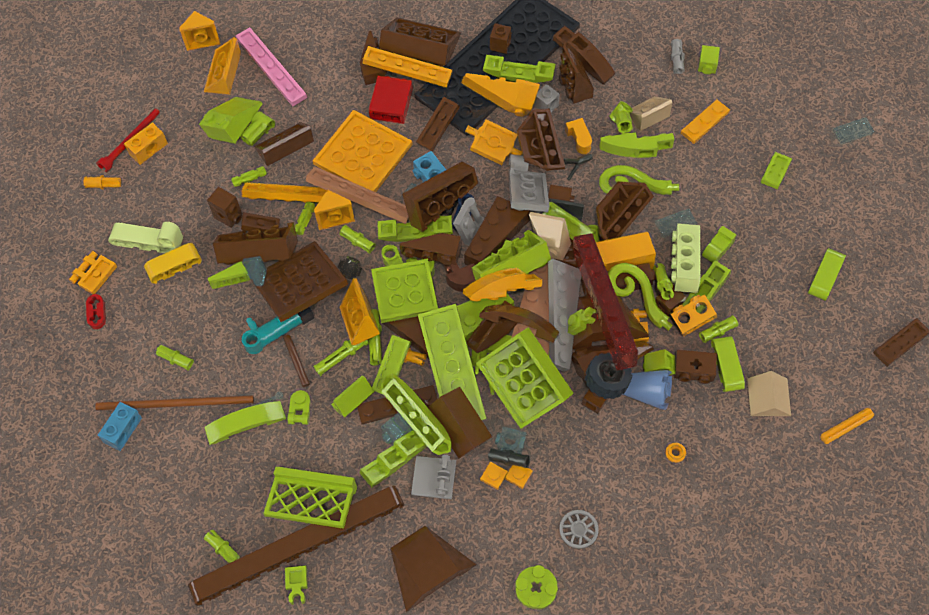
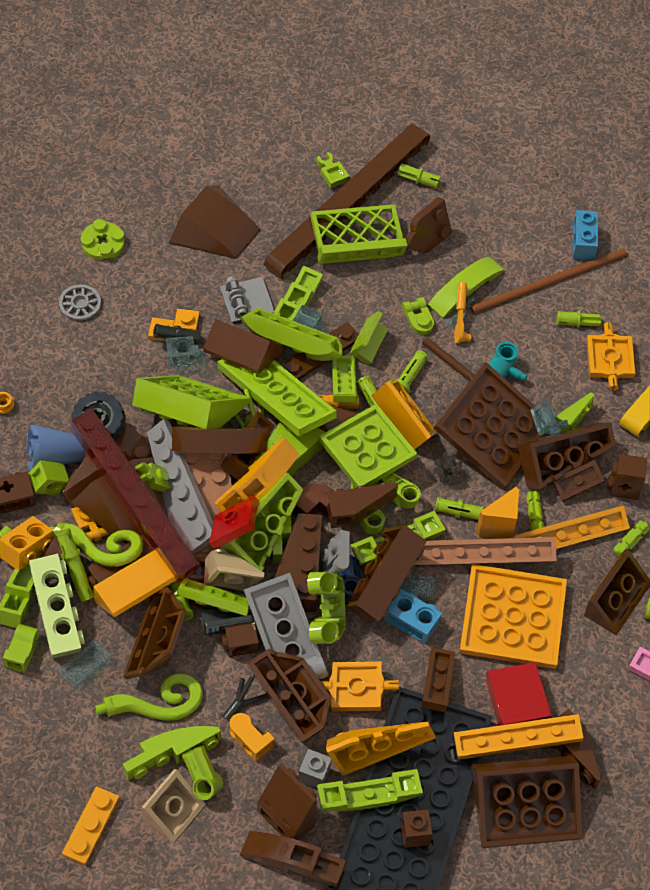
camera: 150 degrees right, 5 degrees down
none -> red plate [209,495,259,549]
none -> lime connector [307,572,346,644]
none -> reddish brown plate [406,197,452,253]
none -> light orange piece [454,282,471,344]
none -> light orange plate [586,322,635,391]

